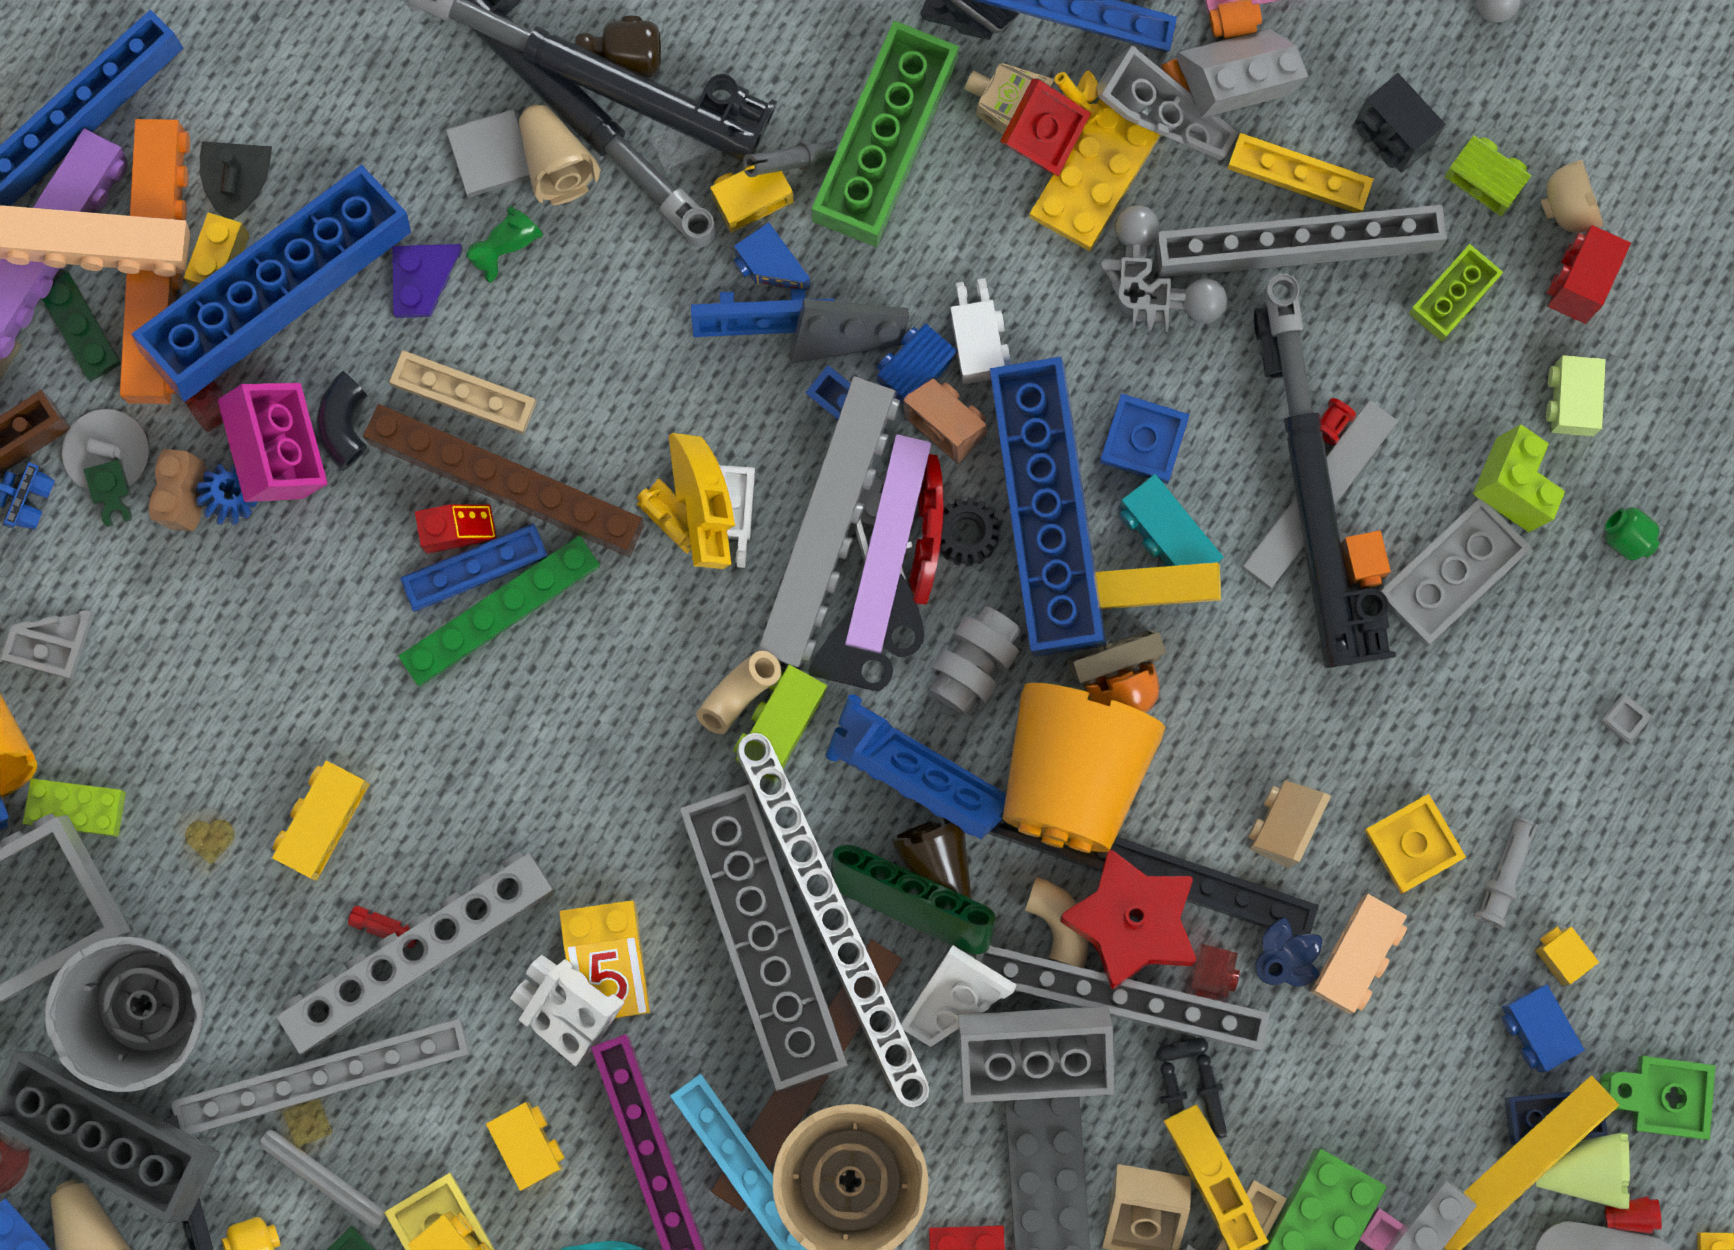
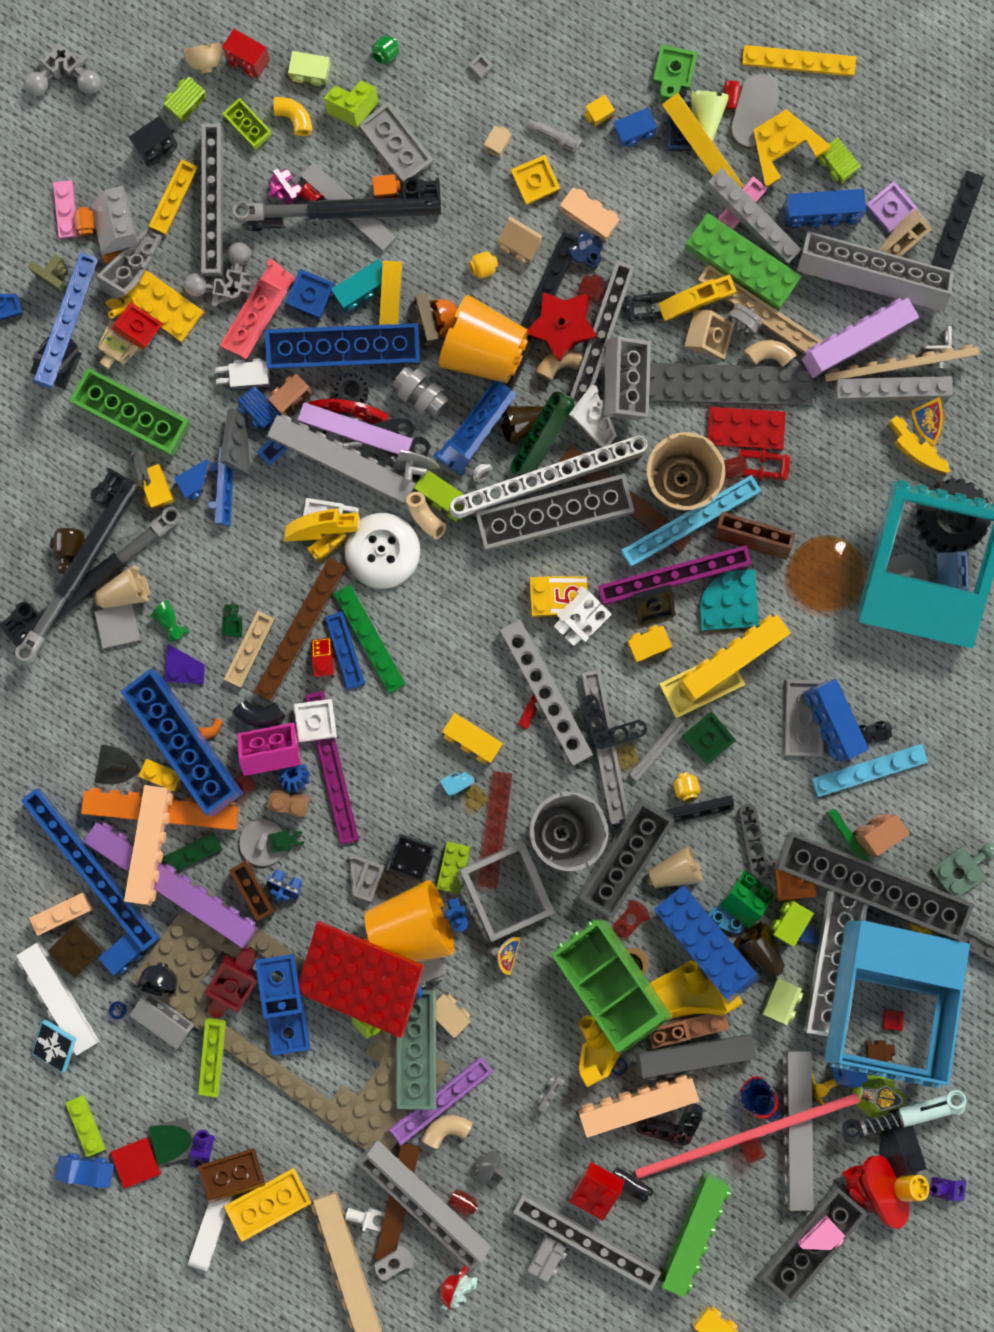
camera: 80 degrees left, 5 degrees up
none -> orange arm [198,717,224,740]
none -> coral hinge [219,259,296,359]
none -> dark green plate [222,603,242,637]
none -> dark pink hips [268,169,301,205]
none -> yellow cylinder [274,97,312,136]
none -> white tile [294,699,337,742]
none -> magenta tile [305,691,359,845]
none -> white brick [344,513,420,589]
none -> black piece [387,833,437,883]
none -> light grey shield [393,450,440,483]
none -> medium azure rock [440,772,474,797]
none -> yellow head [469,251,498,279]
none -> white animal [473,464,493,483]
none -> clear red tile [478,771,512,888]
none -> tan brick [484,125,511,159]
none -> black beam [581,695,647,749]
none -> black tile [633,584,676,625]

